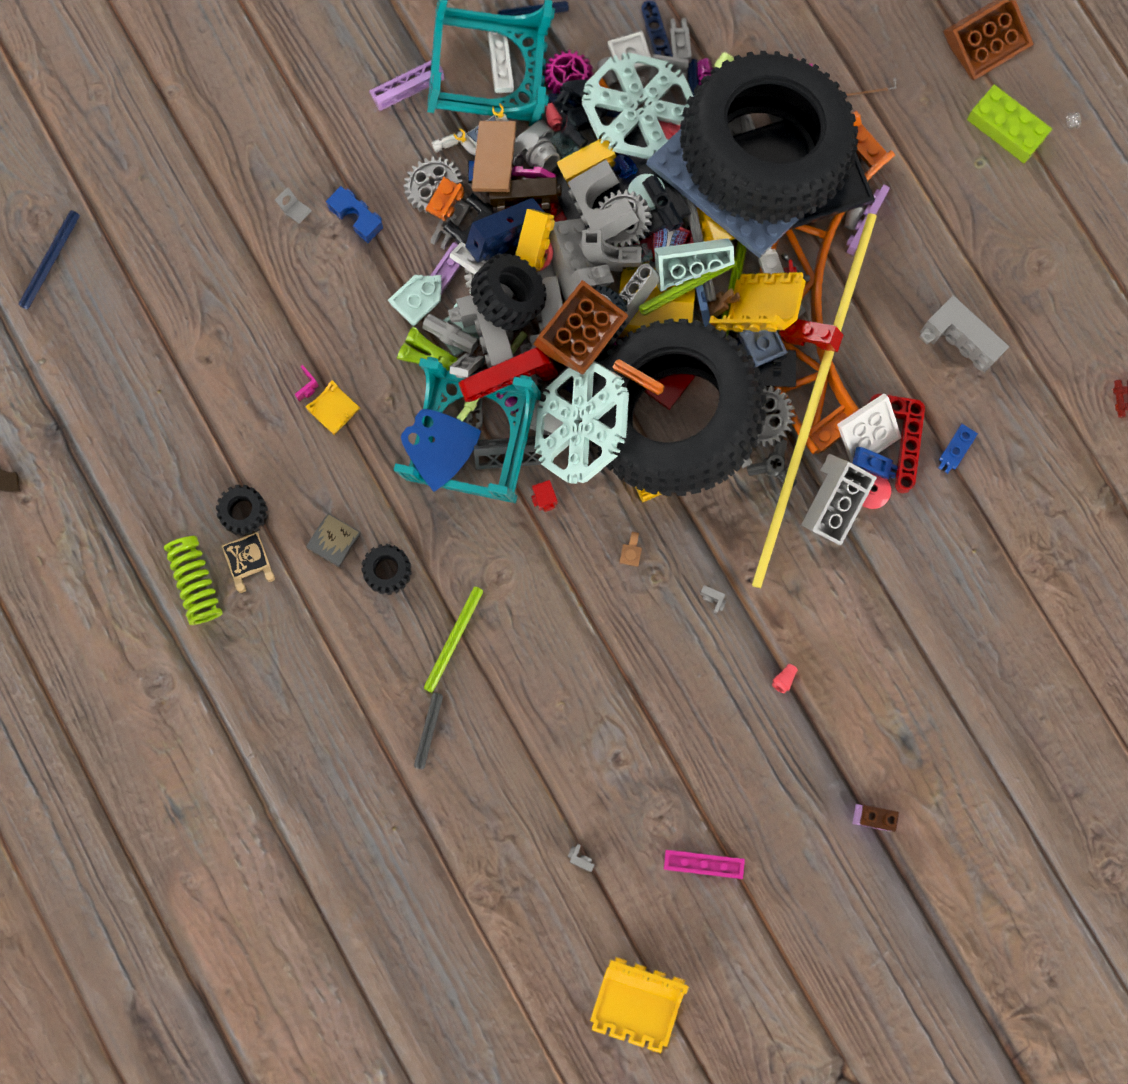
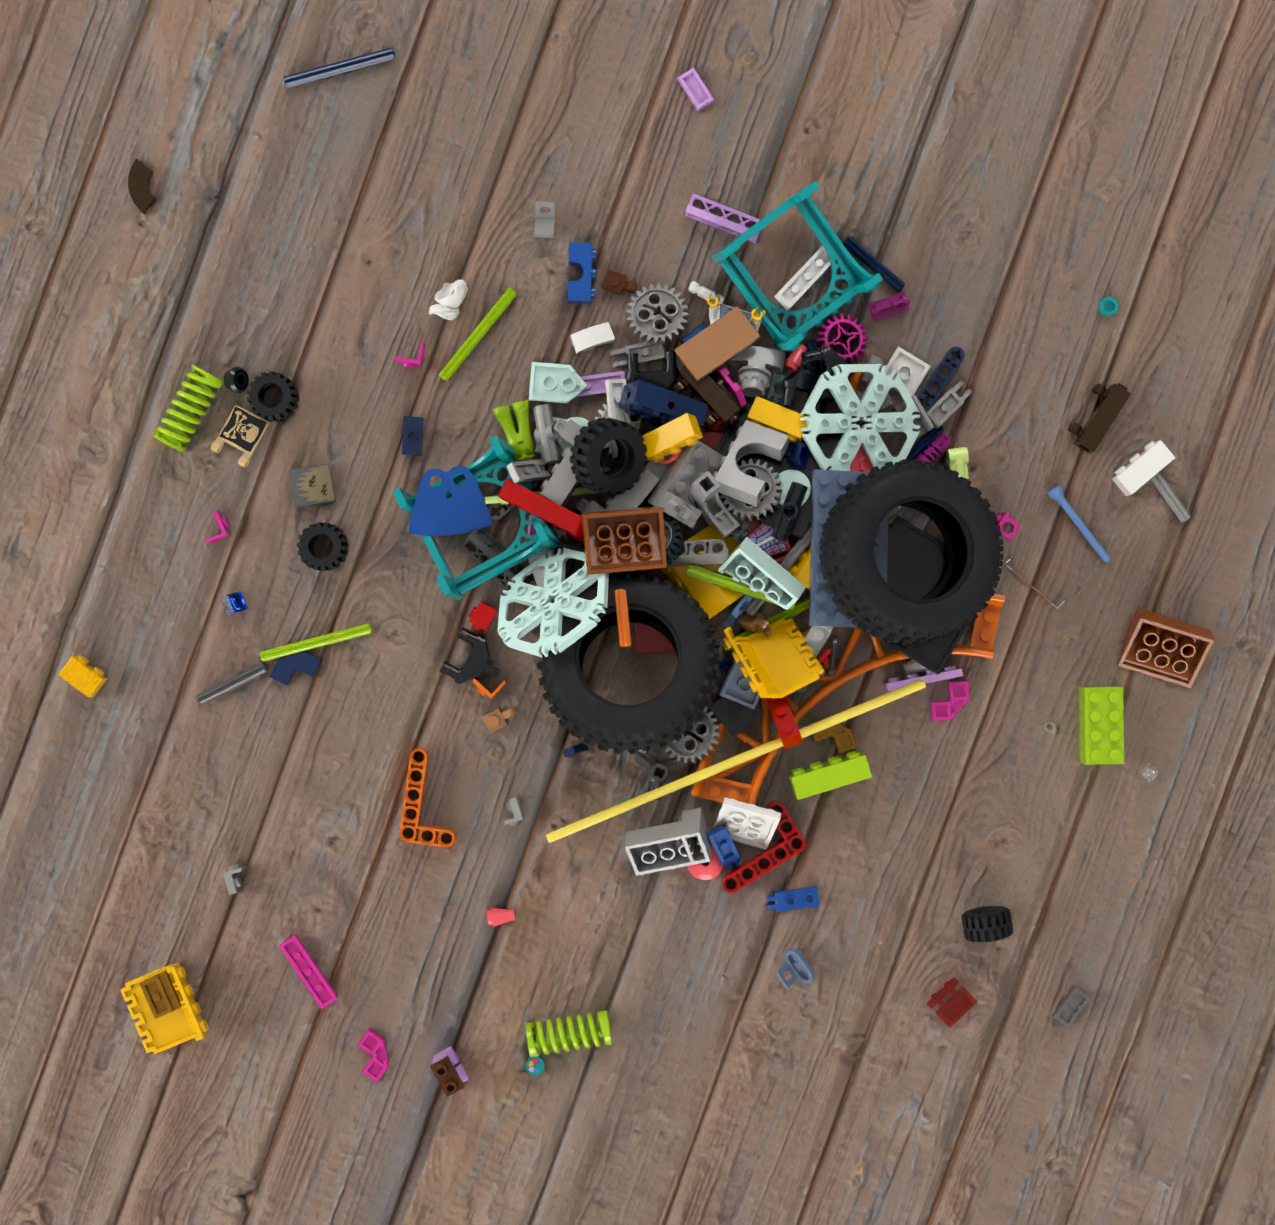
camera: 50 degrees right, 10 degrees up
yellow piece [305,380,360,435] -> none
orange bracket [425,177,465,221] -> none
light grey hinge [919,295,1009,373] -> none
none -> yellow brick [58,655,107,698]
none -> pearl gold plate [140,971,183,1019]
none -> dark pink bracket [205,510,231,544]
none -> clear blue tile [221,591,248,615]
none -> black cone [223,367,249,393]
none -> dark blue tile [269,651,322,685]
none -> dark pink tile [358,1028,389,1083]
none -> orange beam [399,747,457,847]
none -> dark blue plate [402,416,424,456]
none -> white hair [429,279,468,320]
none -> lime axle [439,287,517,381]
none -> black connector [439,627,500,684]
none -> orange bracket [472,678,508,699]
none -> lime piece [526,1010,612,1057]
none -> teal tile [526,1056,545,1076]
none -> dark blue tile [563,743,589,758]
none -> white slope [570,322,615,353]
none -> reddish brown plate [602,270,638,295]
none -> lavender tile [677,67,714,111]
none -> sand blue bracket [776,949,815,989]
none -> lime brick [787,750,872,800]
none -> pearl gold tile [808,718,858,754]
none -> magenta hinge [868,292,910,322]
none -> dark pink tile [930,680,969,721]
none -> black tyre [961,906,1014,942]
none -> medium blue piece [1047,484,1110,562]

